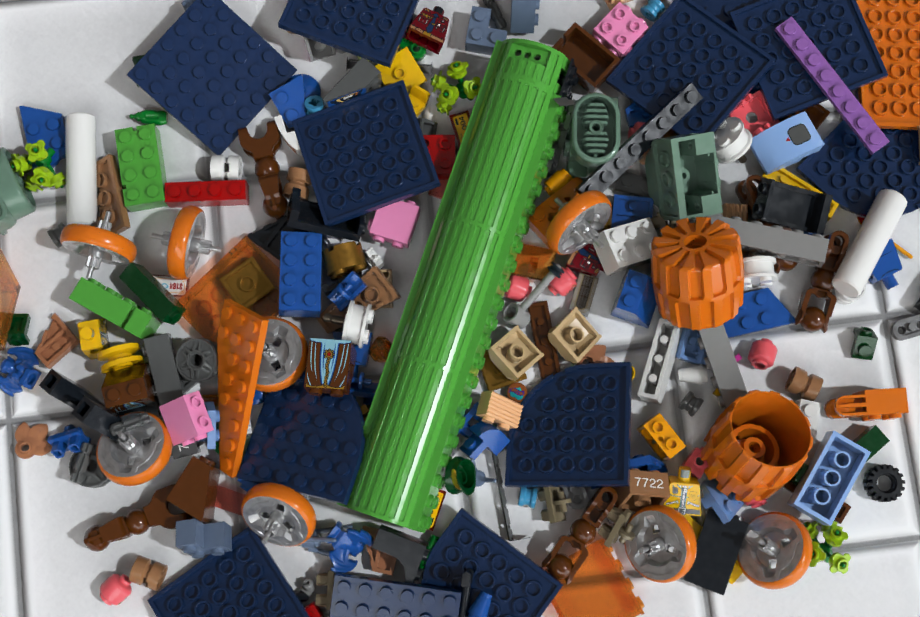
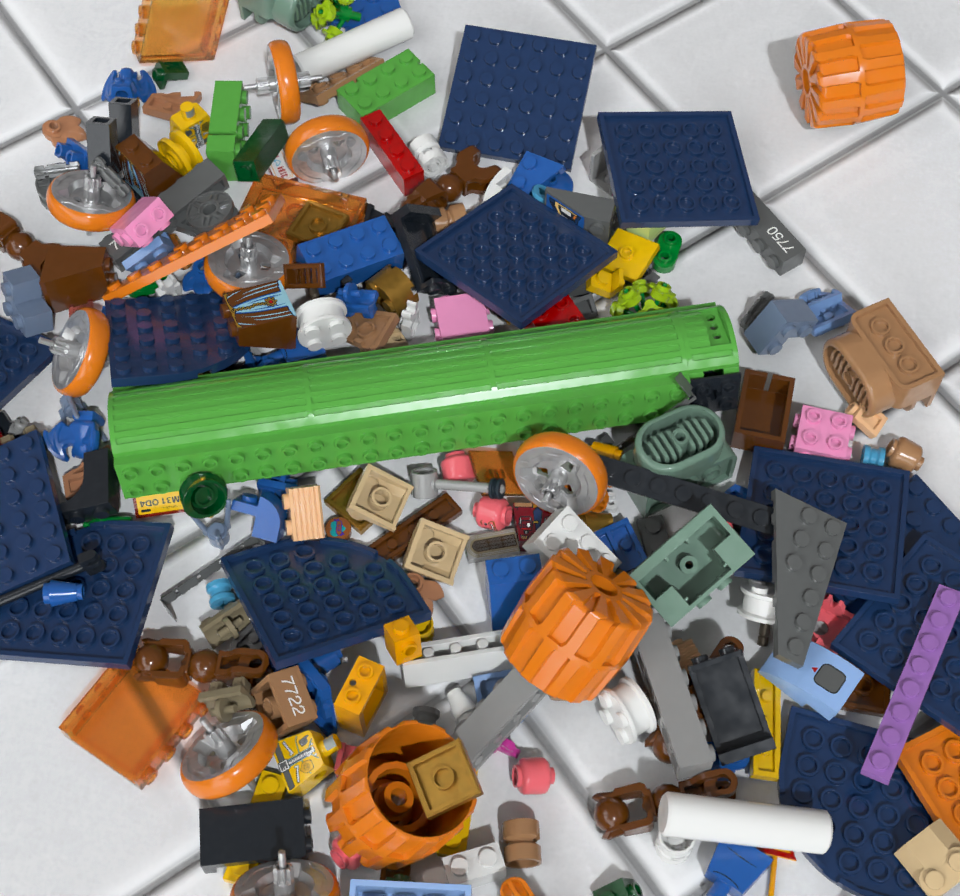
camera: 65 degrees right, 20 degrees down
green piece [129,110,168,125] -> none
dark red torso [405,6,449,55] -> none
sand blue brick [465,6,507,55] -> none
medium blue slope [700,479,744,524] -> none
blue wing [723,288,795,338] -> none
none -> reddish brown slope [283,263,326,289]
none -> light orange brick [383,615,422,666]
none -> pearl gold tile [406,738,484,820]
none -> dark grey wing [771,488,847,669]

